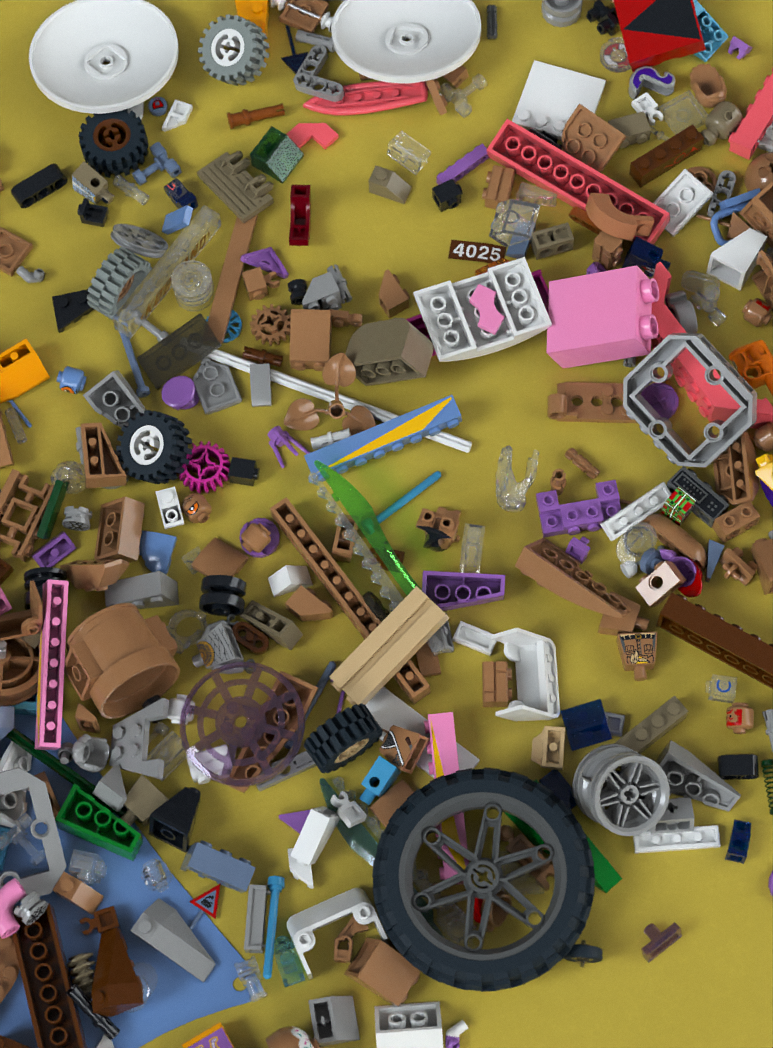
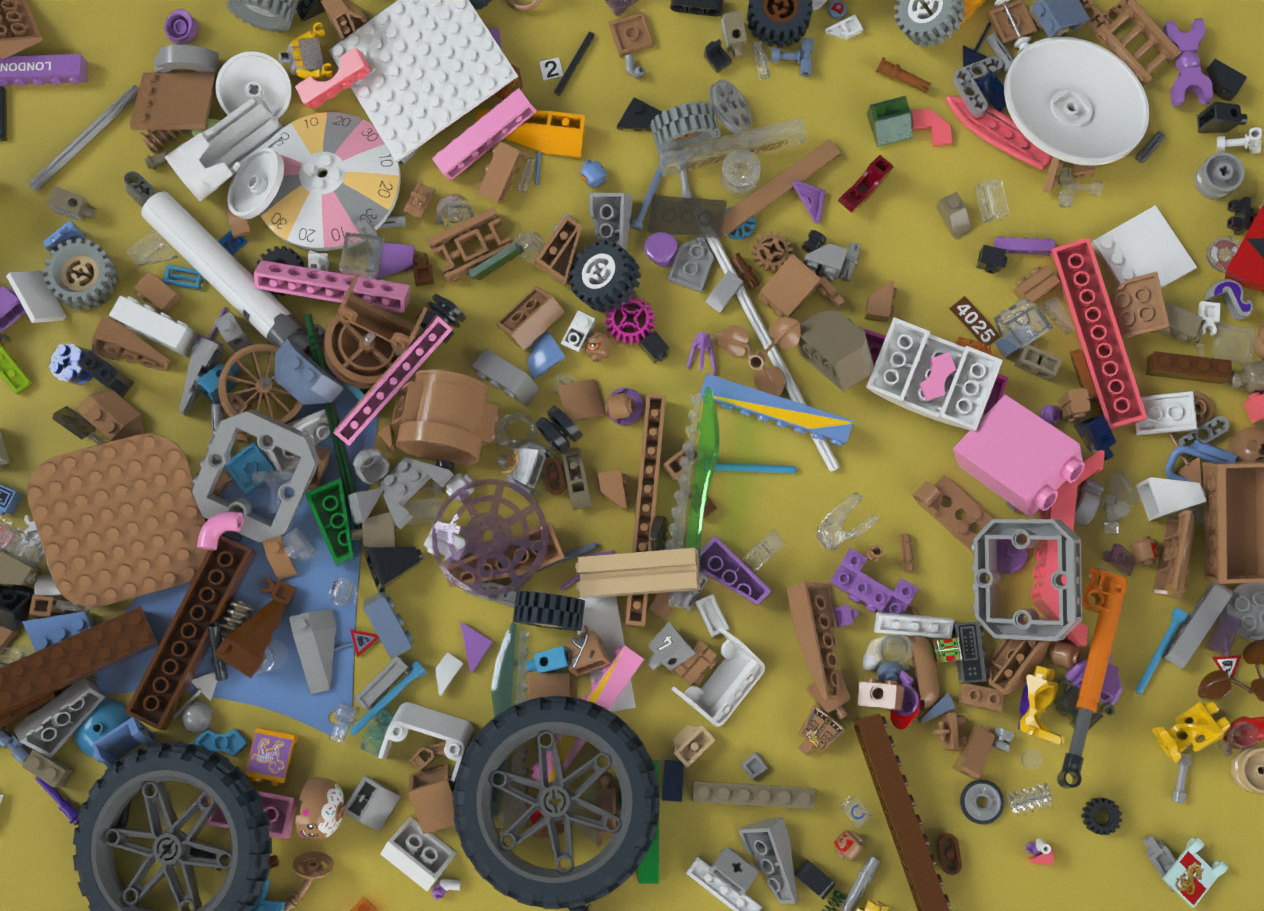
camera: 40 degrees right, 10 degrees up
light grey wheel [14,891,48,926] -> none
medium lavender slope [31,531,77,567] -> none
light grey cylinder [58,742,73,764] -> none
medium nougat wedge [60,559,129,592] -> none
light grey wheel [62,506,92,531] -> none
medium blue tile [162,205,193,235] -> none
clear blue leg [163,178,198,210] -> none
dark tan hinge [197,151,274,223] -> none
medium nougat brick [242,267,280,301] -> none
white slope [268,565,313,597] -> none
white slope [290,806,340,866] -> none
white pin [310,428,351,450] -> none
white plate [330,791,367,828] -> none
medium nougat hips [416,506,461,552] -> none
black tile [529,128,562,150] -> none
clear blue slope [561,699,612,751] -> none
light grey wheel [572,744,670,836] -> none
nougat arch [585,193,654,240] -> none
none -> light grey torso [646,622,696,671]
none -> clear blue tile [976,70,1007,111]
none -> tile [1102,543,1136,576]

